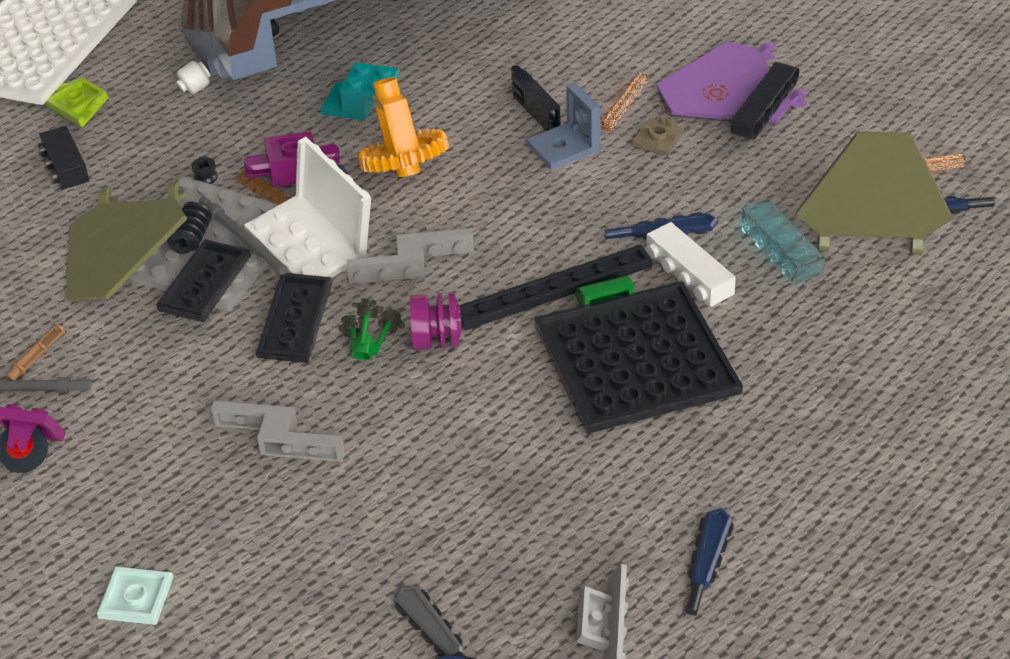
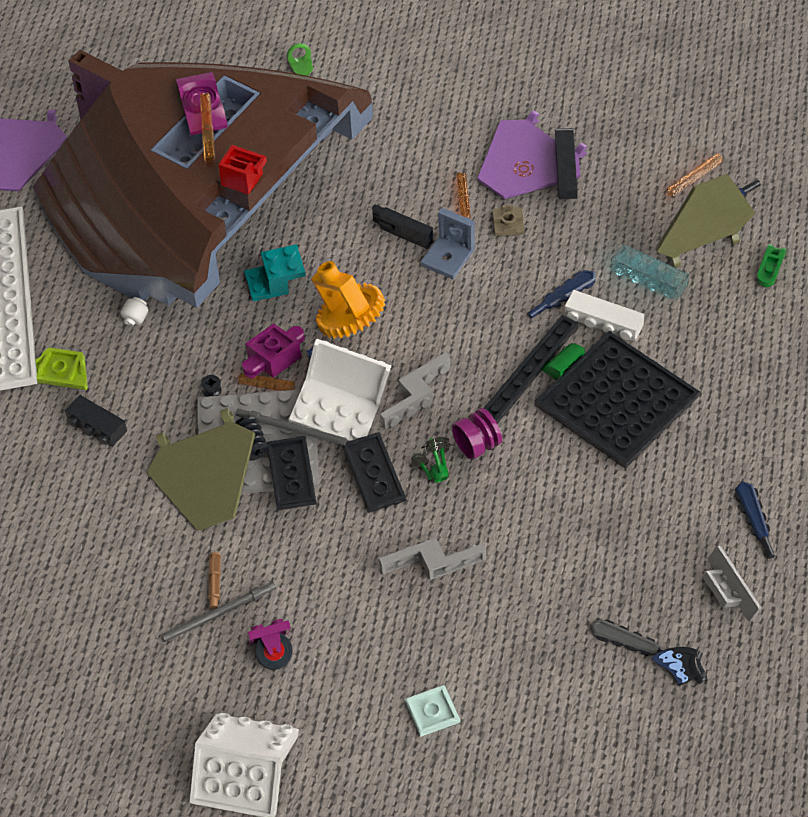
camera: 30 degrees left, 10 degrees up
none -> green plate [757,244,787,287]

